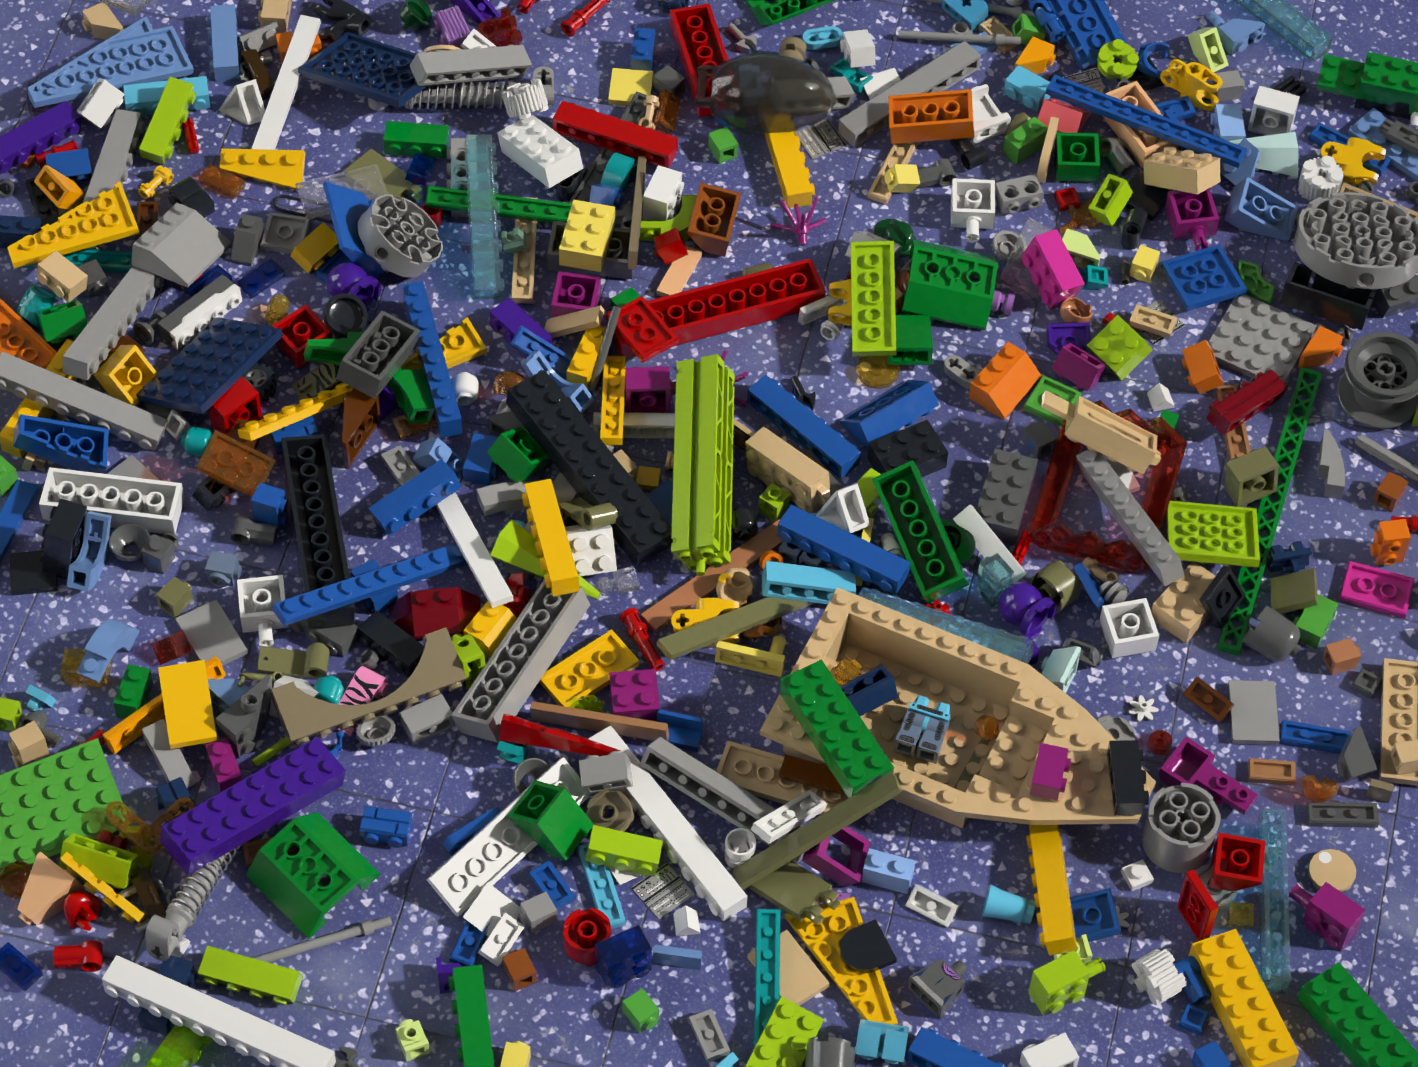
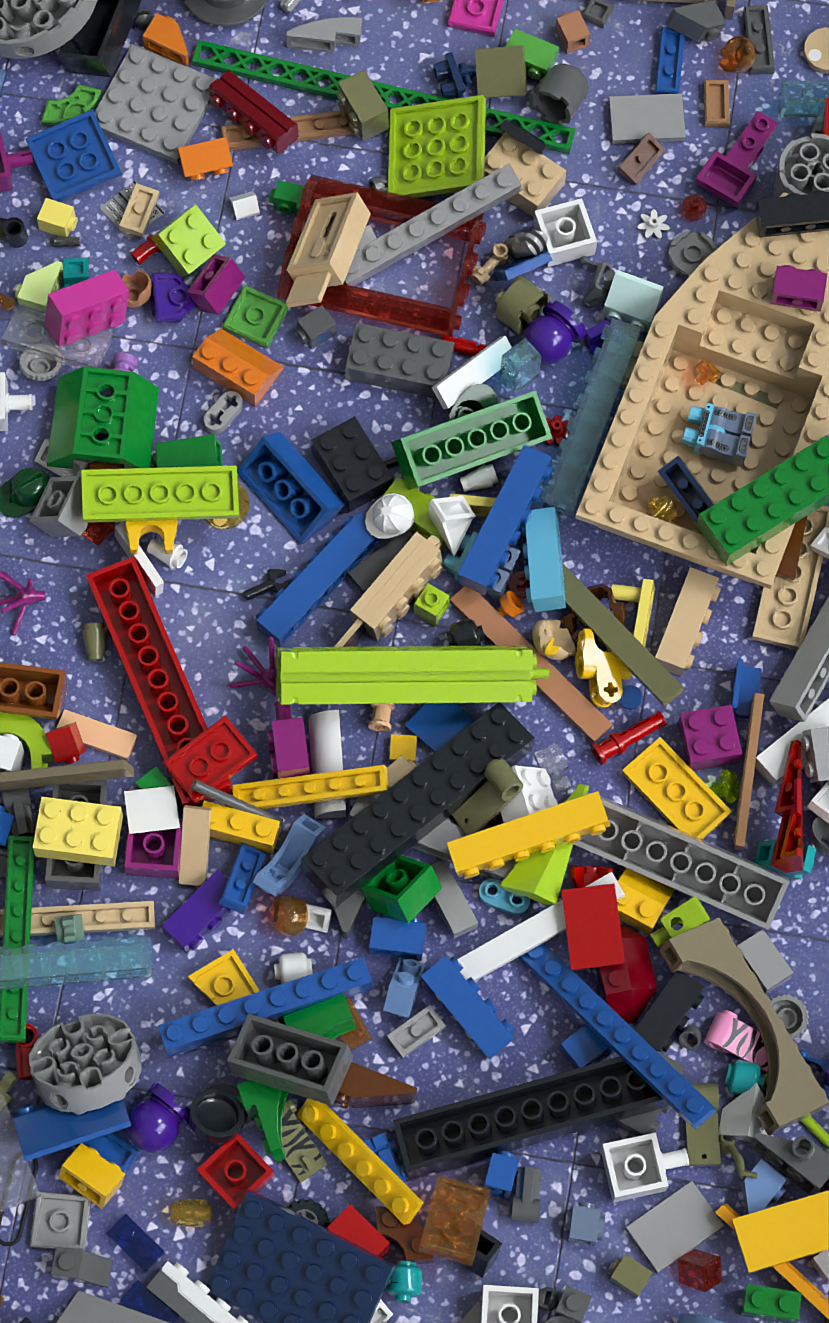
camera: 95 degrees left, 15 degrees up
none -> white sticker [124,786,180,834]
none -> white piece [365,493,414,539]
none -> red tile [561,883,625,971]
none -> tan brick [655,567,721,677]

